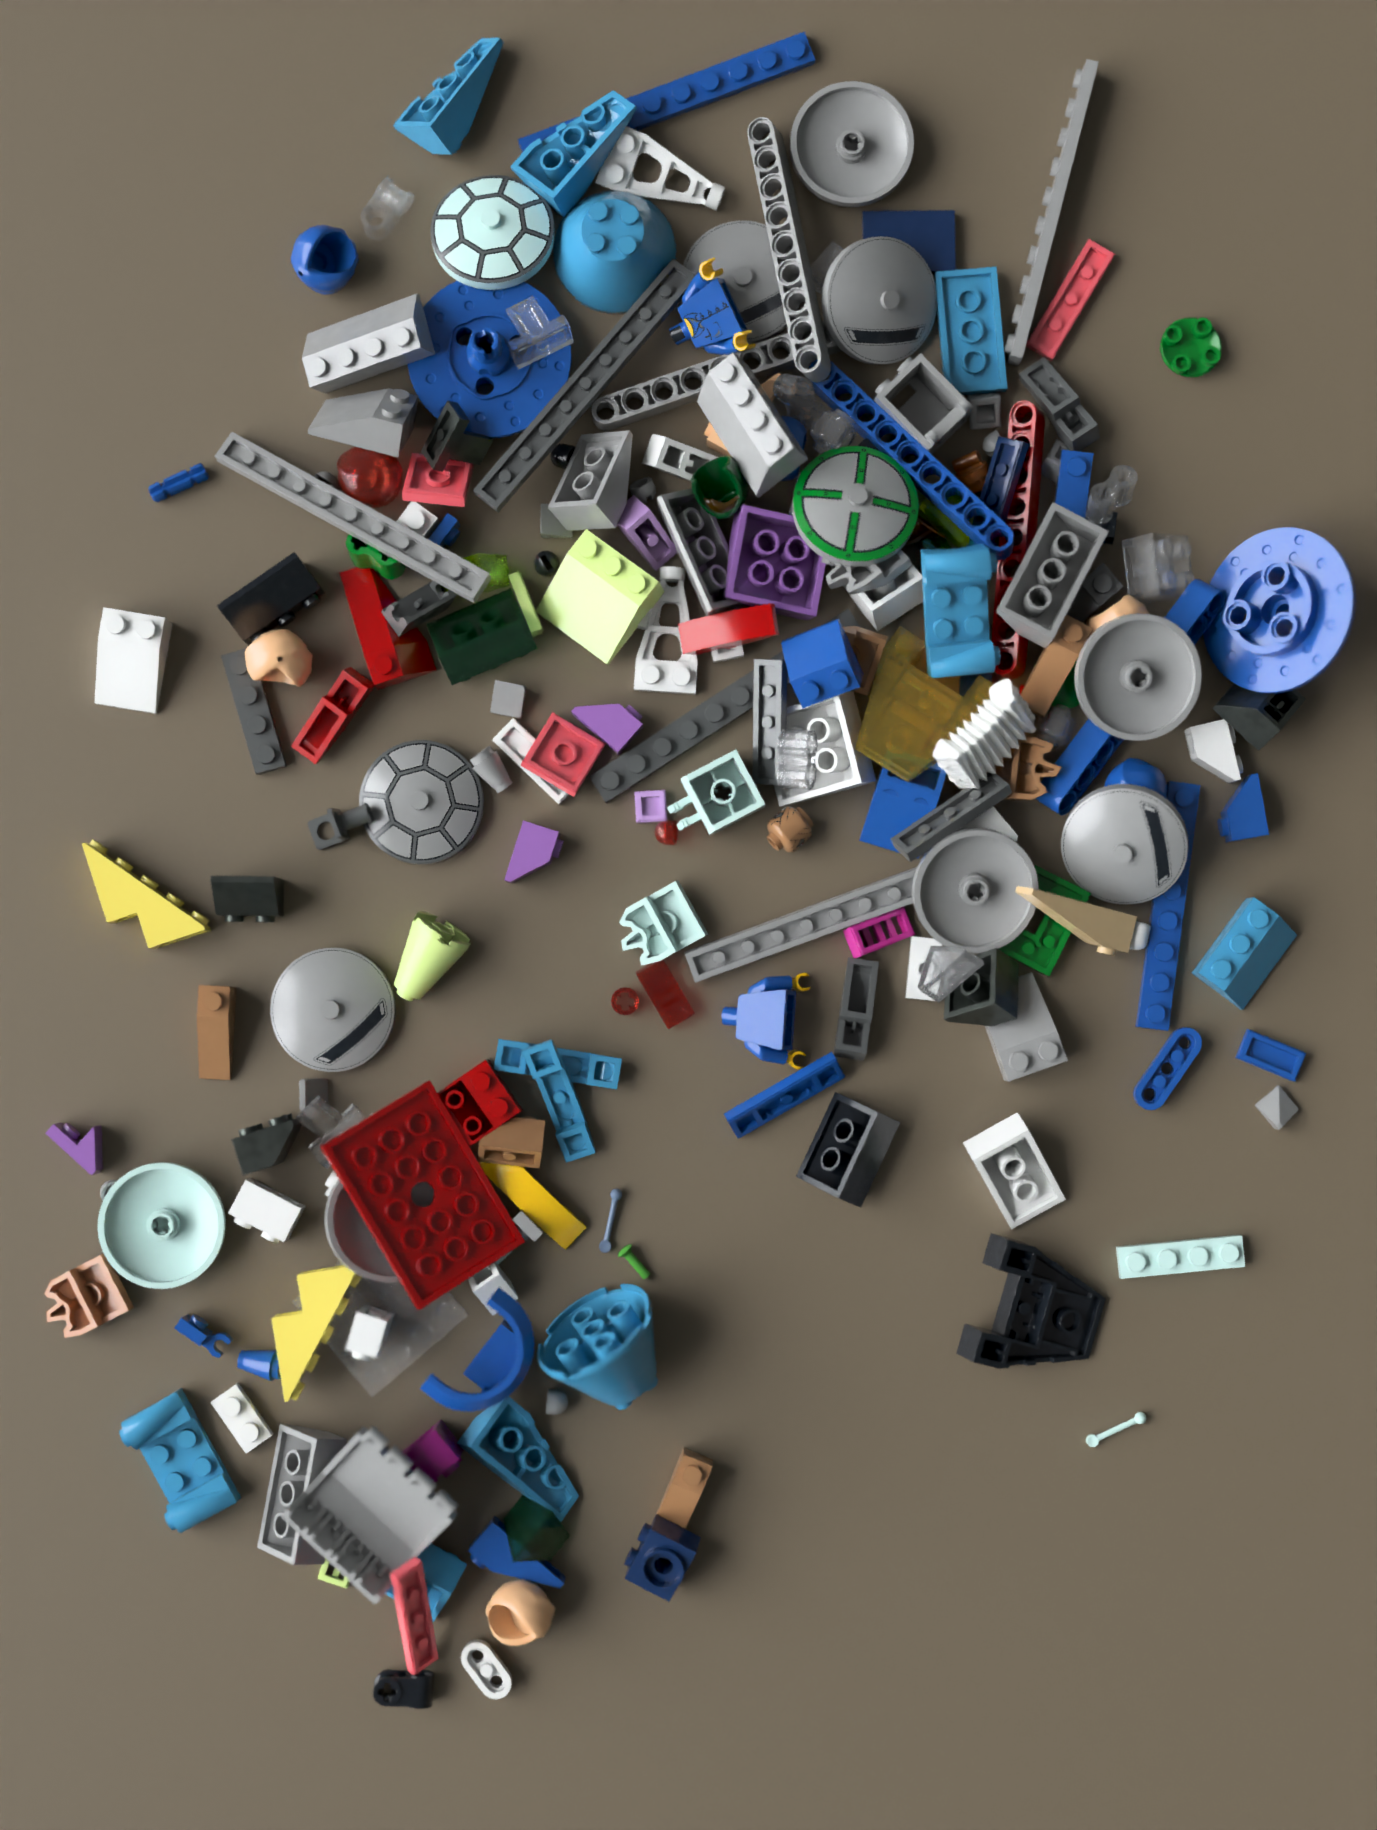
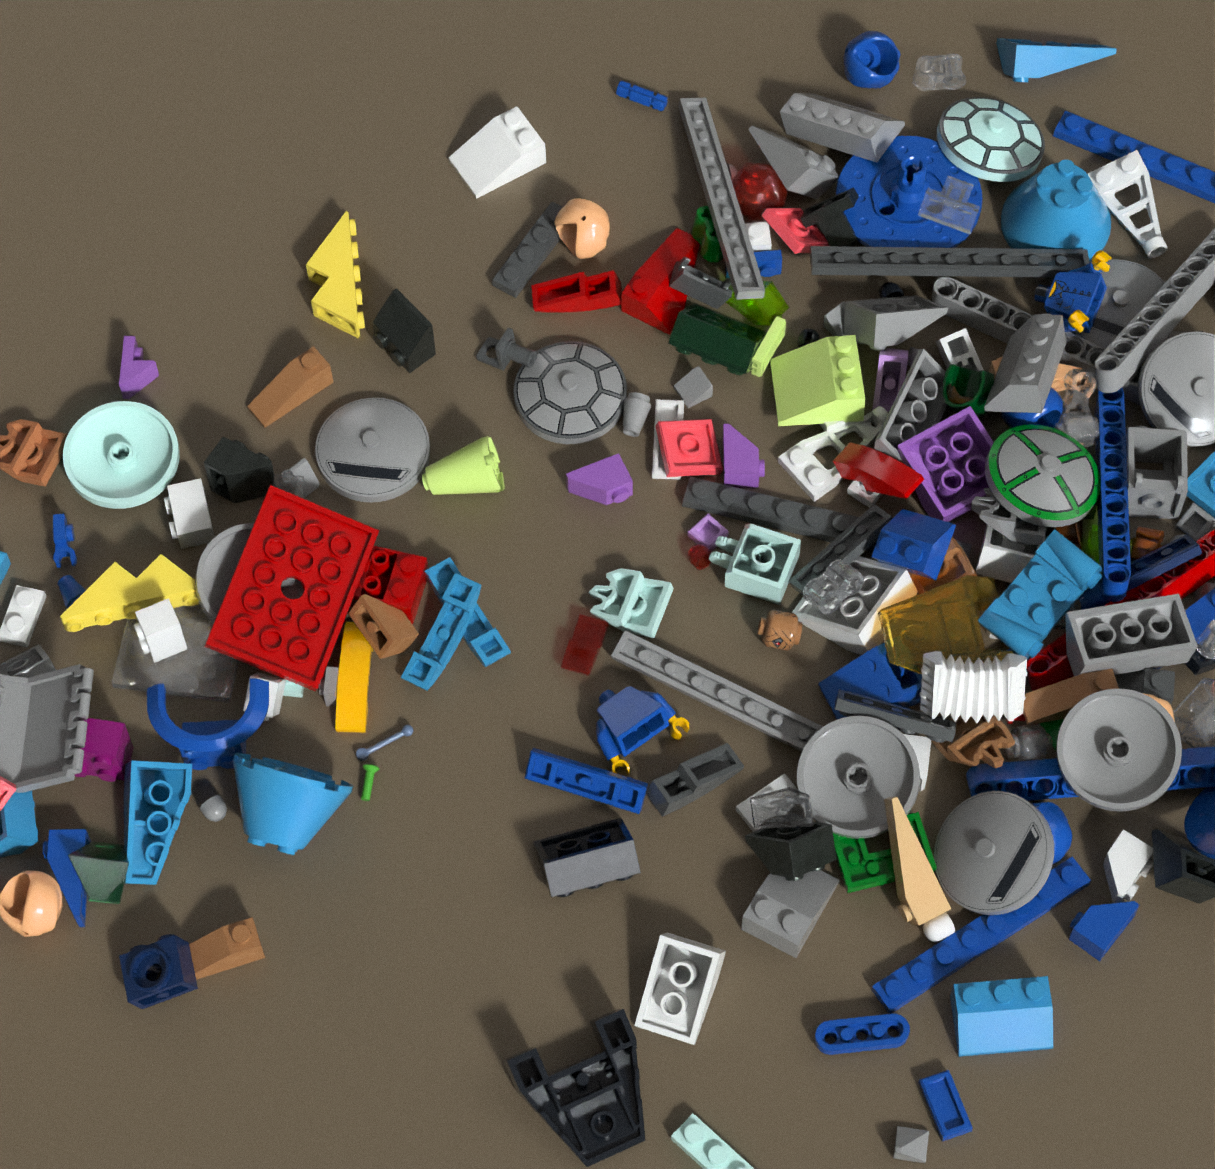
camera: 50 degrees right, 25 degrees down
black slope [217,552,325,645] -> none
dark azure wedge [510,90,637,217] -> none
clear red bush [611,987,639,1015] -> none
dark pink slope [843,907,916,958] -> none

